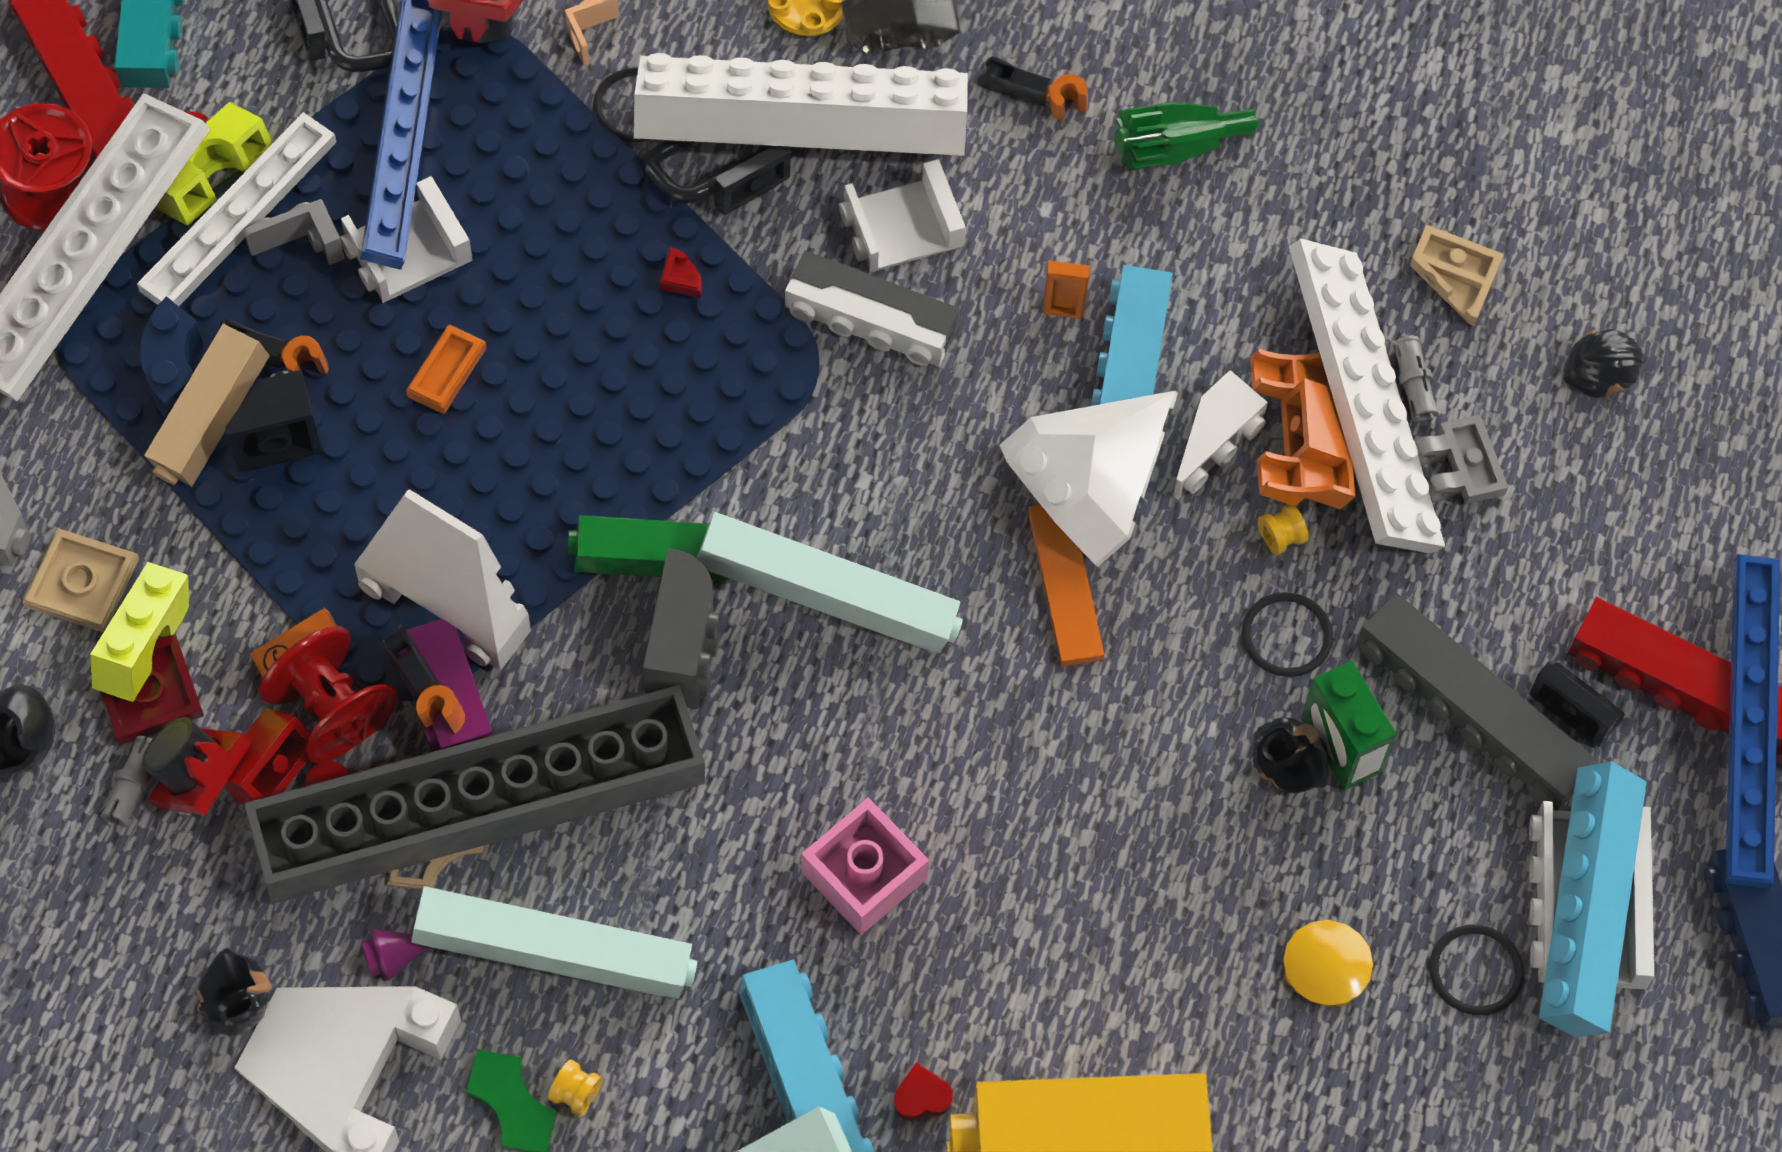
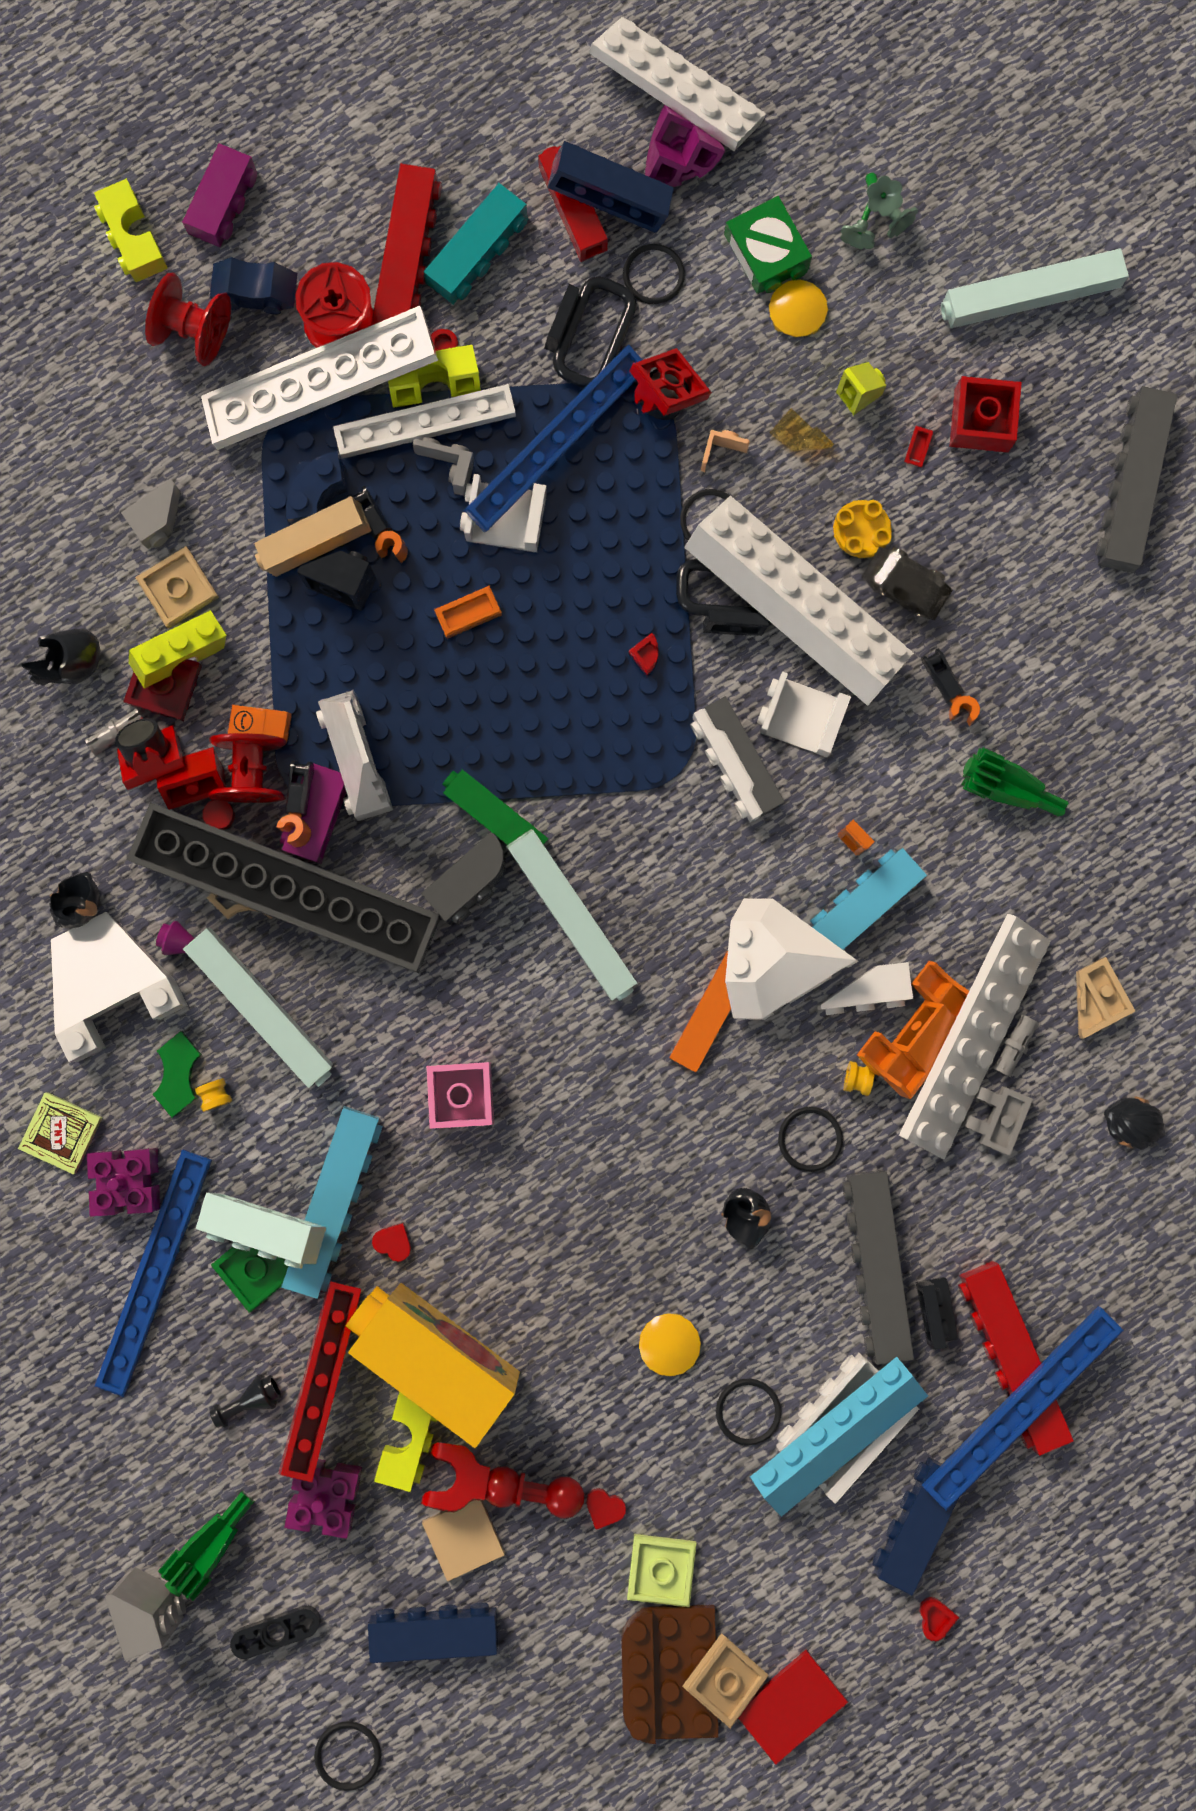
camera: 40 degrees right, 20 degrees up
green brick [1301,660,1397,791] -> none

